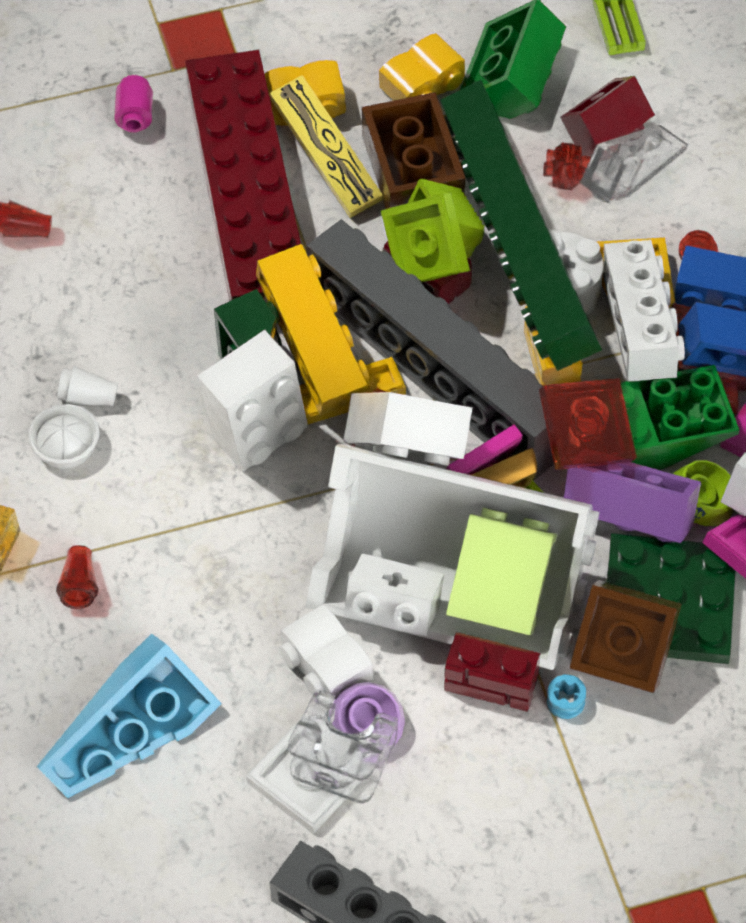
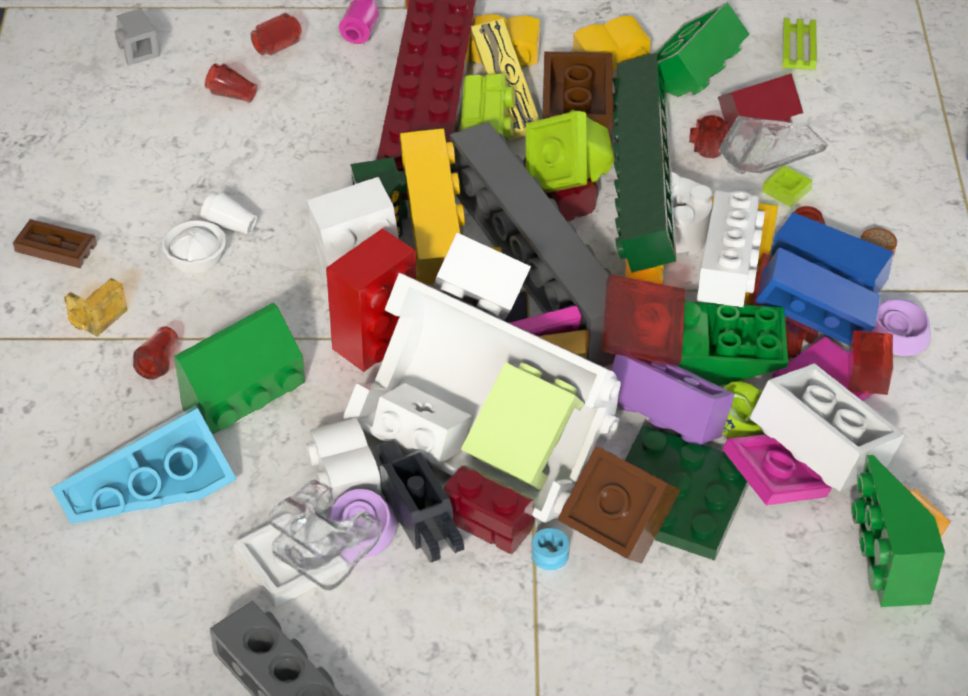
camera: 15 degrees right, 10 degrees down
none -> green slope [174,302,305,435]
none -> clear red brick [250,12,302,55]
none -> red brick [326,228,416,372]
none -> black hinge [378,440,465,563]
none -> lime brick [461,74,515,142]
none -> lime tile [762,165,813,207]

